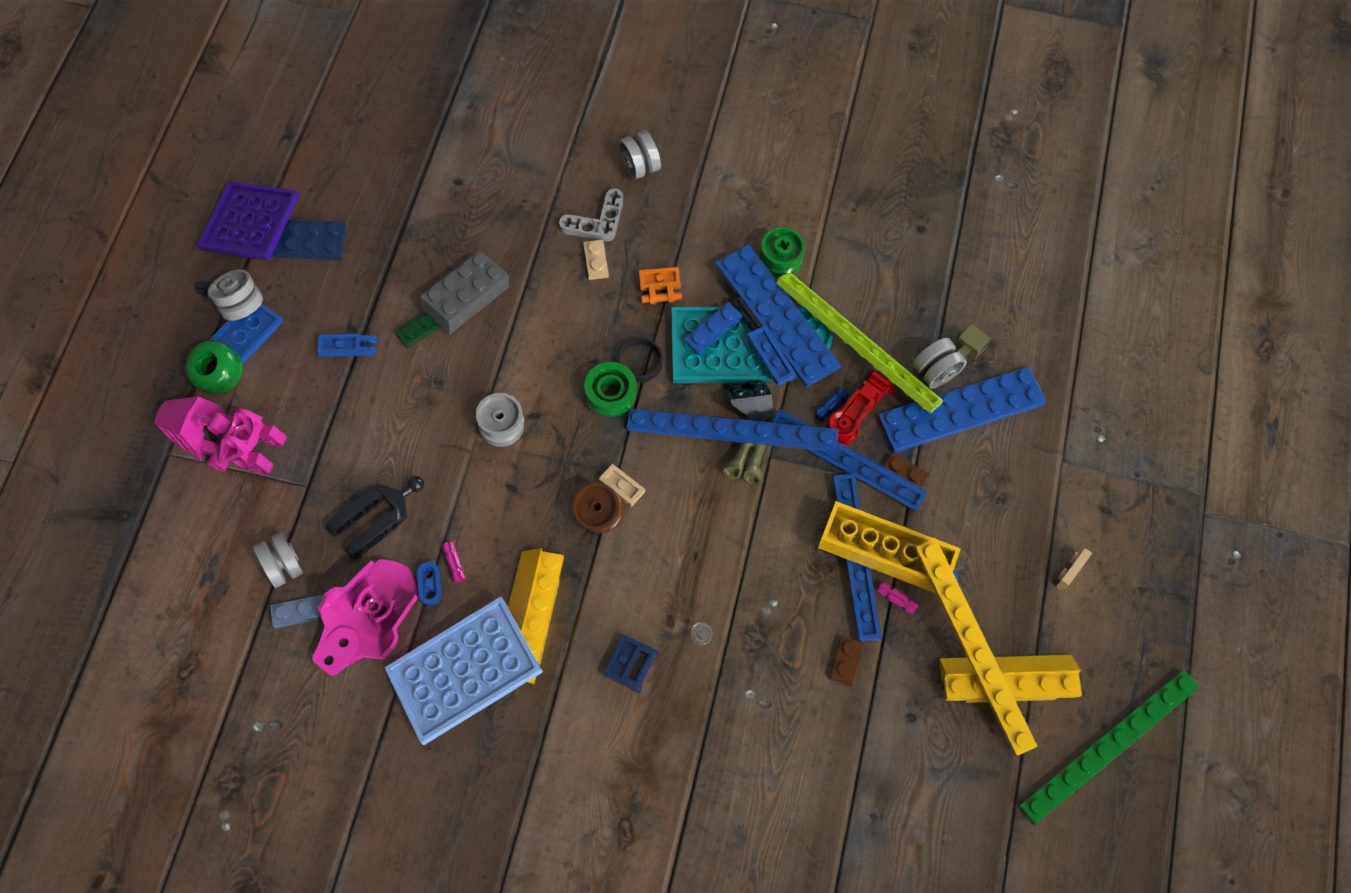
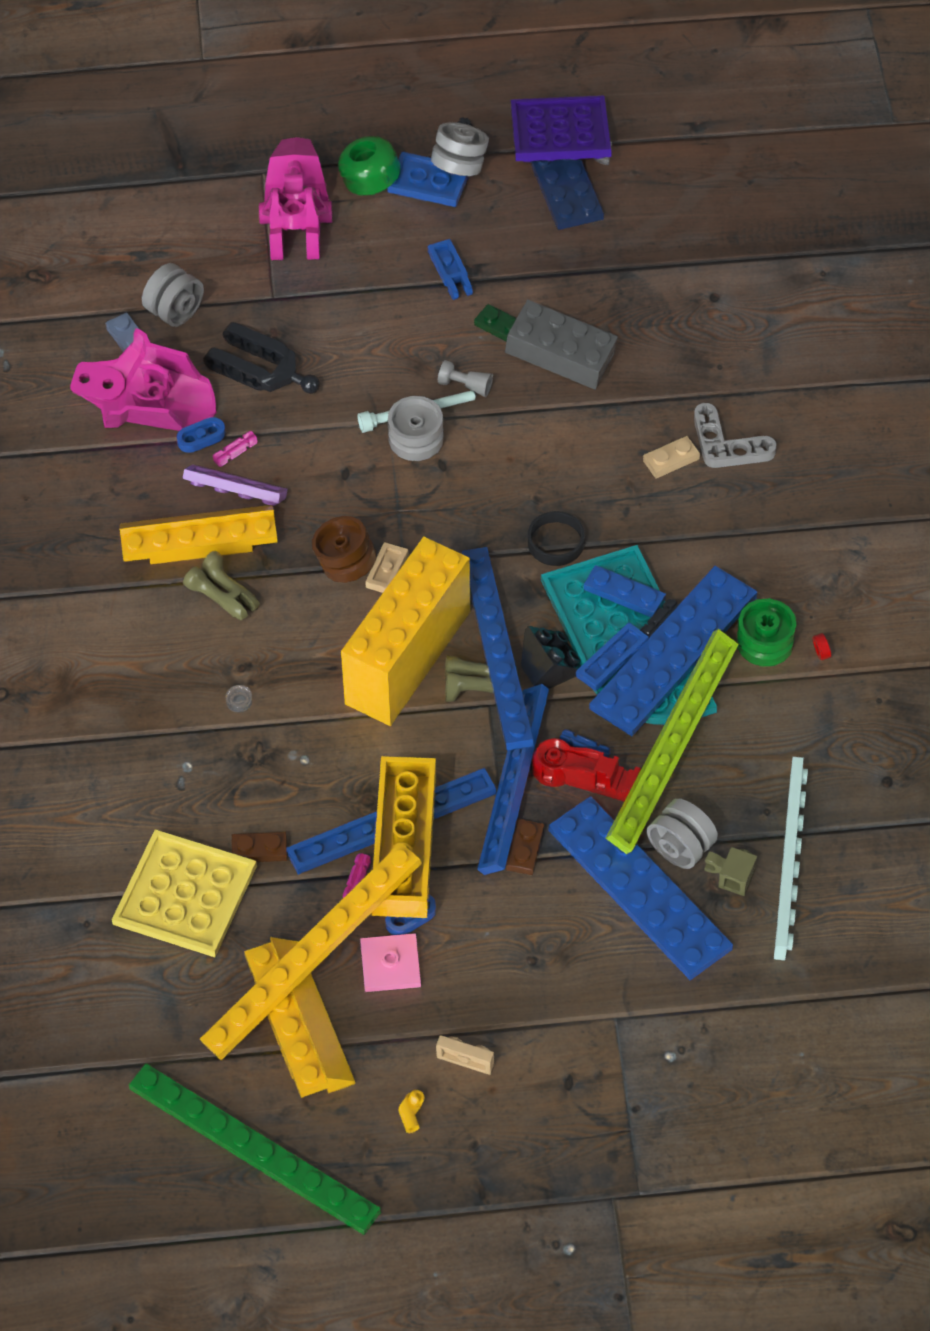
camera: 75 degrees right, 10 degrees down
light blue plate [385,597,543,745] -> none
green piece [584,362,637,417] -> none
dark blue plate [603,635,659,693] -> none
light grey wheel [618,130,661,180] -> none
orange plate [639,267,682,305] -> none
none -> light yellow plate [112,830,257,957]
none -> medium lavender plate [183,464,288,505]
none -> olive piece [183,551,260,621]
none -> yellow brick [341,536,470,726]
none -> light aqua piece [357,390,476,433]
none -> bright pink plate [360,933,421,992]
none -> yellow arm [398,1089,425,1133]
none -> light grey piece [438,360,493,397]
none -> light aqua plate [774,757,808,960]
none -> red tile [812,633,831,660]

